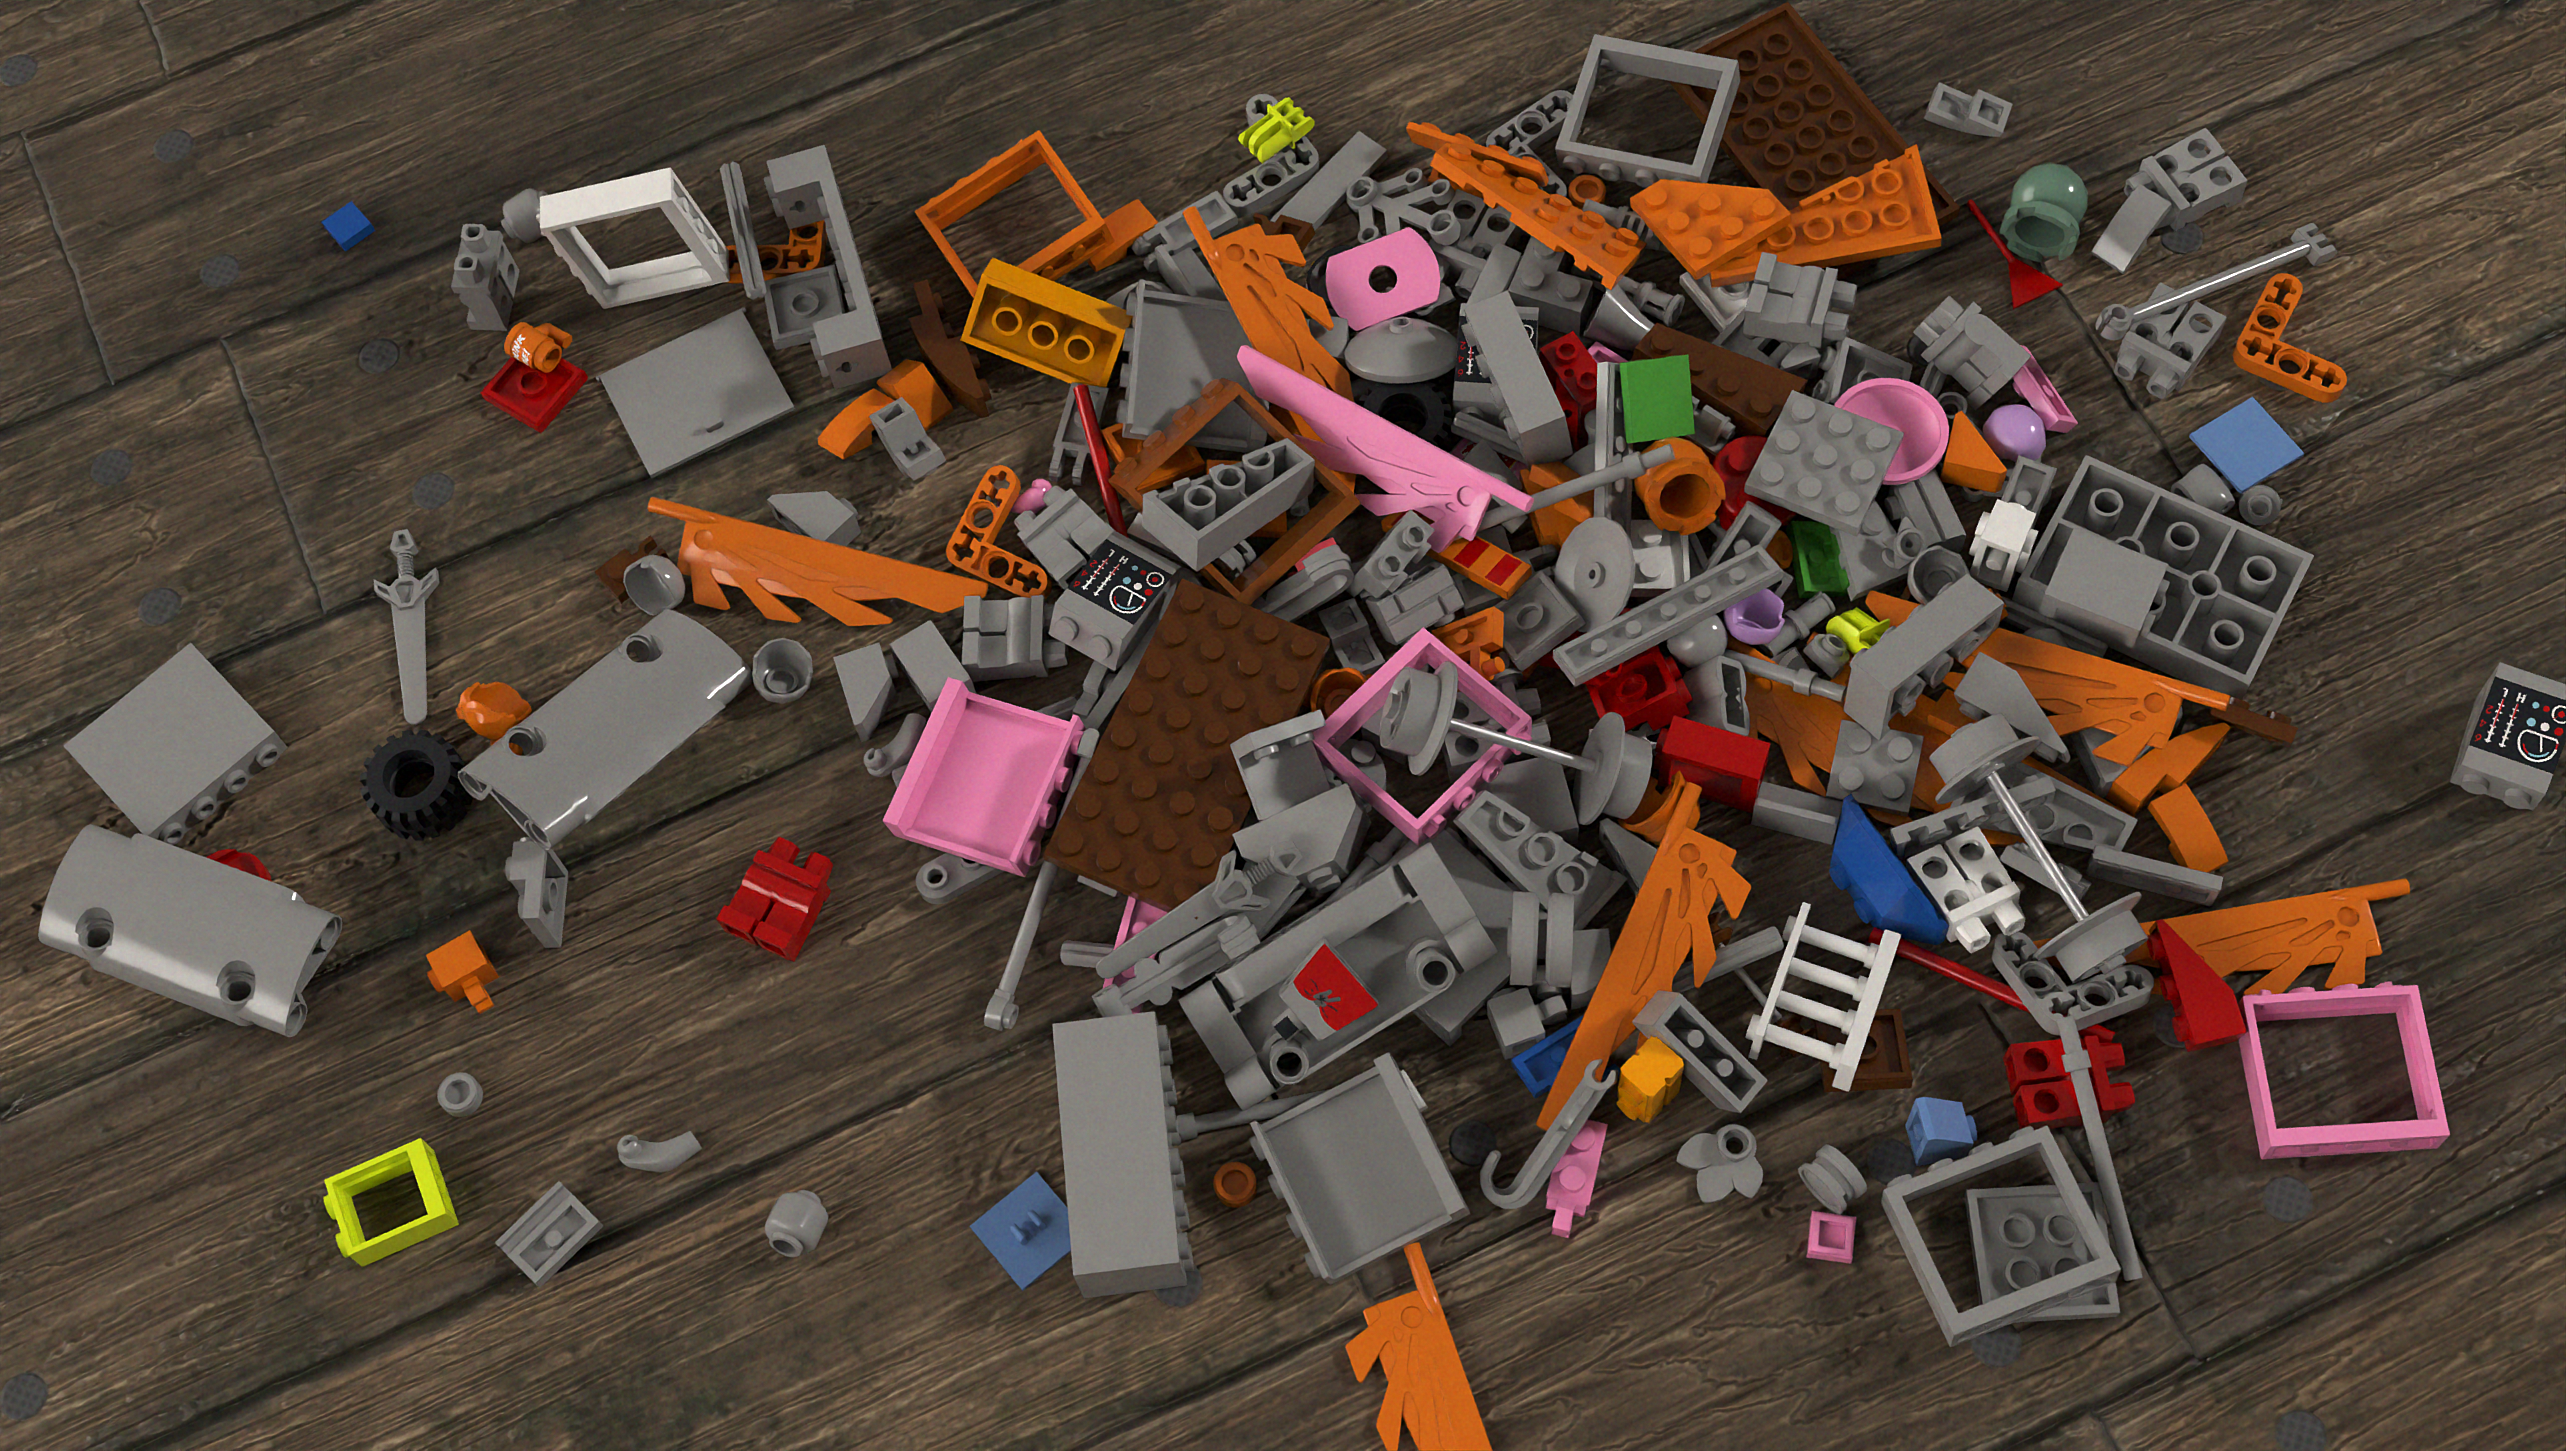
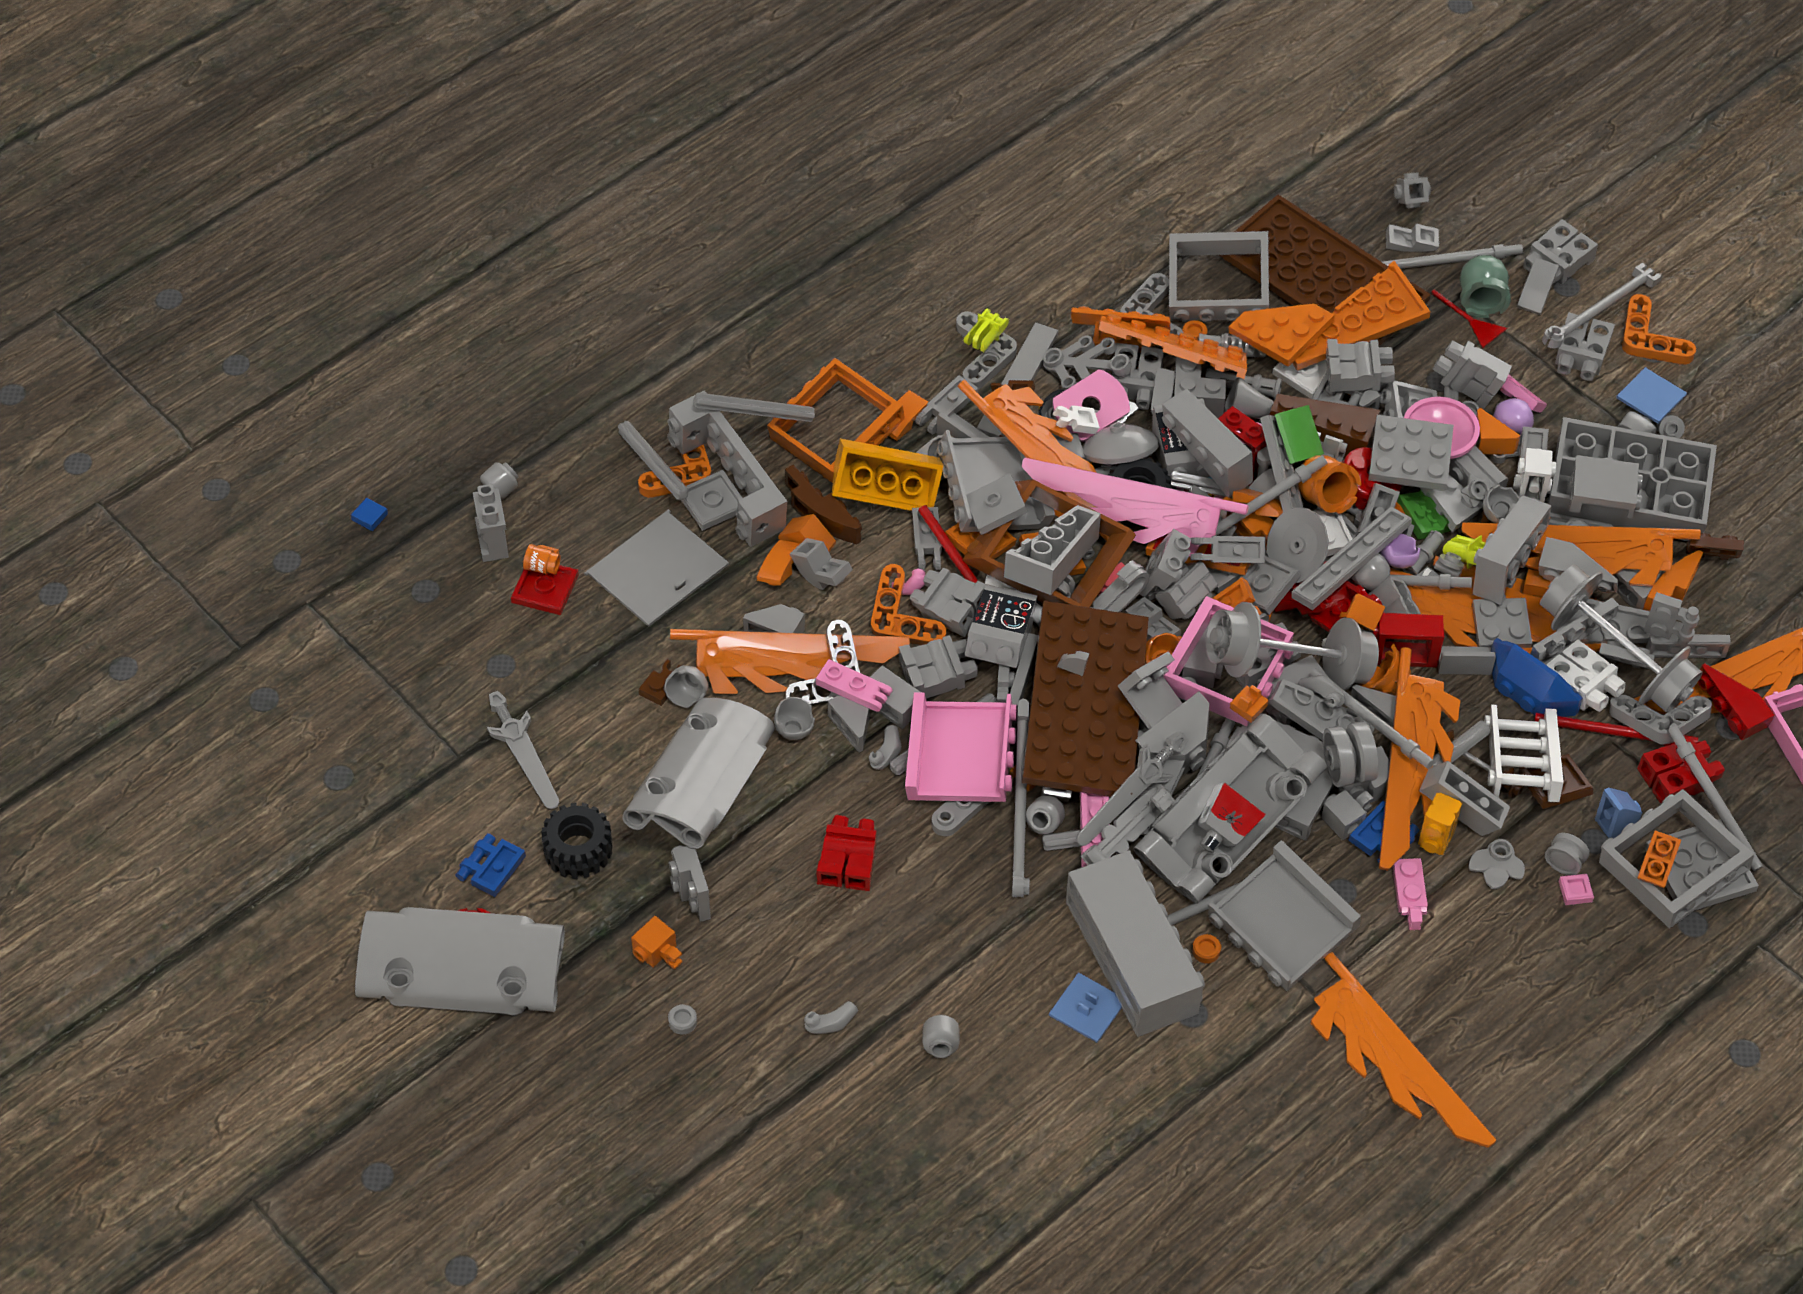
camera: 25 degrees left, 10 degrees down
light grey panel [63,643,288,845] -> none
neon yellow window [323,1138,459,1267] -> none
orange hair [456,682,532,756] -> none
light grey plate [495,1181,603,1288] -> none
white window [536,167,730,309] -> none
light grey piece [1480,1059,1618,1209] -> none
orange slope [2147,784,2229,873] -> none
none -> blue plate [455,833,526,897]
none -> light grey axle [694,393,815,422]
none -> beam [785,620,860,705]
none -> bright pink hinge [816,659,893,712]
none -> light grey plate [966,474,1028,535]
none -> light grey head [1026,795,1065,834]
none -> white plate [1053,405,1100,434]
none -> light grey tile [1057,651,1089,676]
none -> light grey hinge [1191,536,1265,563]
none -> orange tile [1230,685,1269,723]
none -> light grey arm [1299,675,1345,708]
none -> light grey bar [1309,668,1434,769]
none -> orange panel [1339,594,1385,631]
none -> light grey bar [1382,244,1523,269]
none -> light grey brick [1394,172,1431,208]
none -> orange slope [1637,830,1681,888]
none -> light grey plate [1644,592,1699,646]

